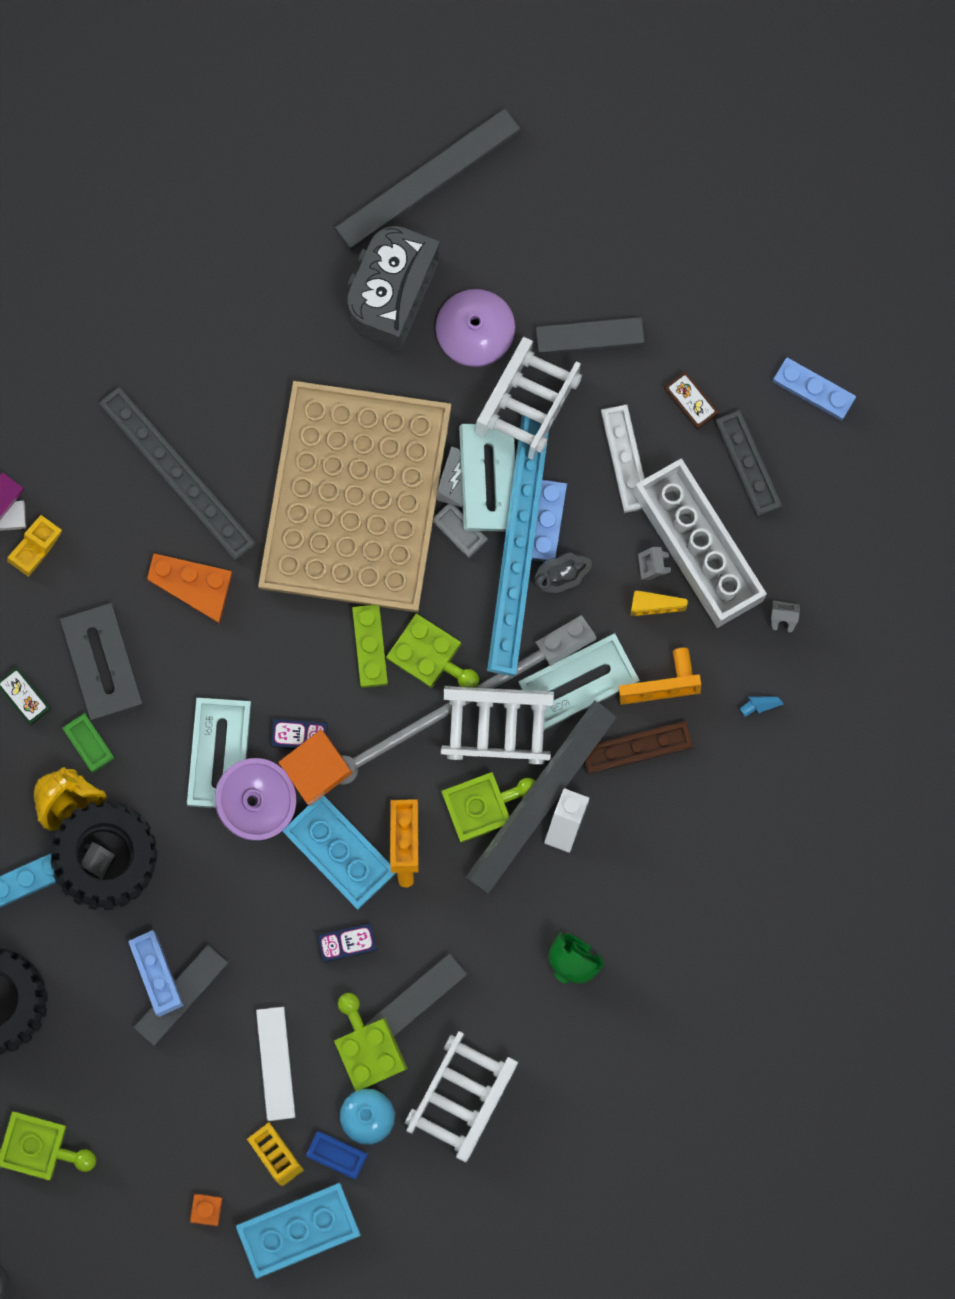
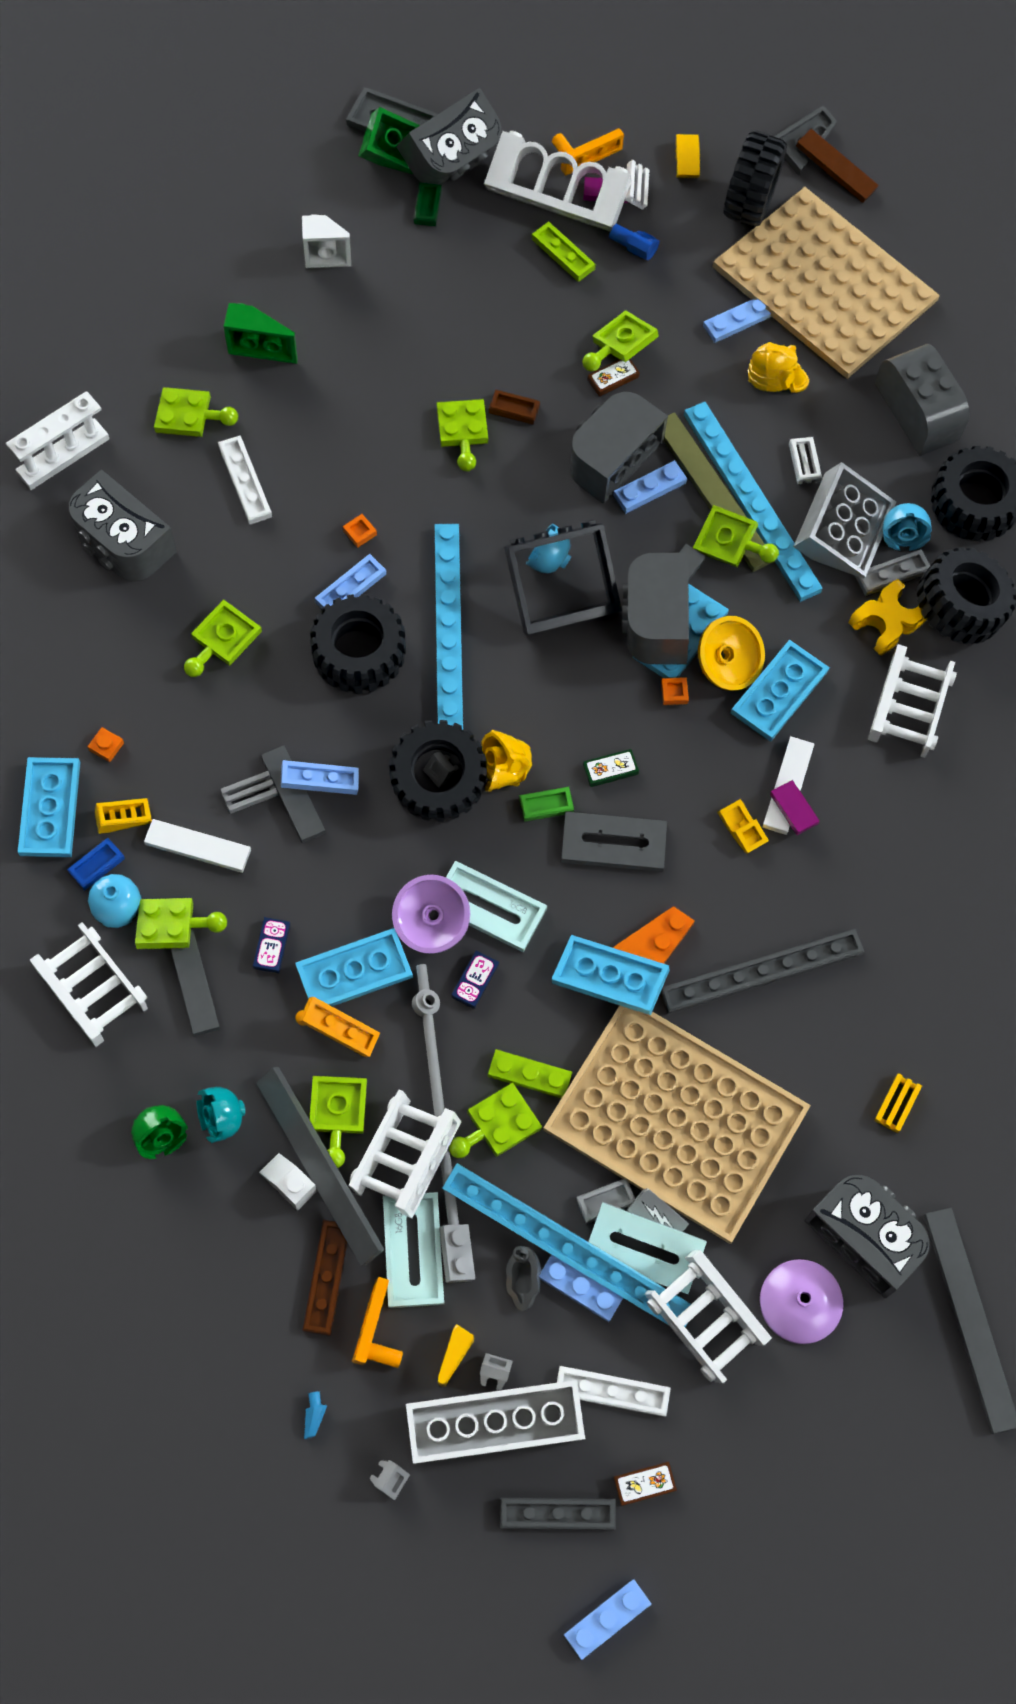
camera: 105 degrees right, 10 degrees down
orange tile [278,729,353,806] -> none
dark grey tile [536,317,644,355] -> none
none -> teal cylinder [197,1087,245,1143]
none -> light grey tile [221,771,278,814]
none -> medium azure plate [551,935,670,1015]
none -> yellow tile [874,1073,922,1133]

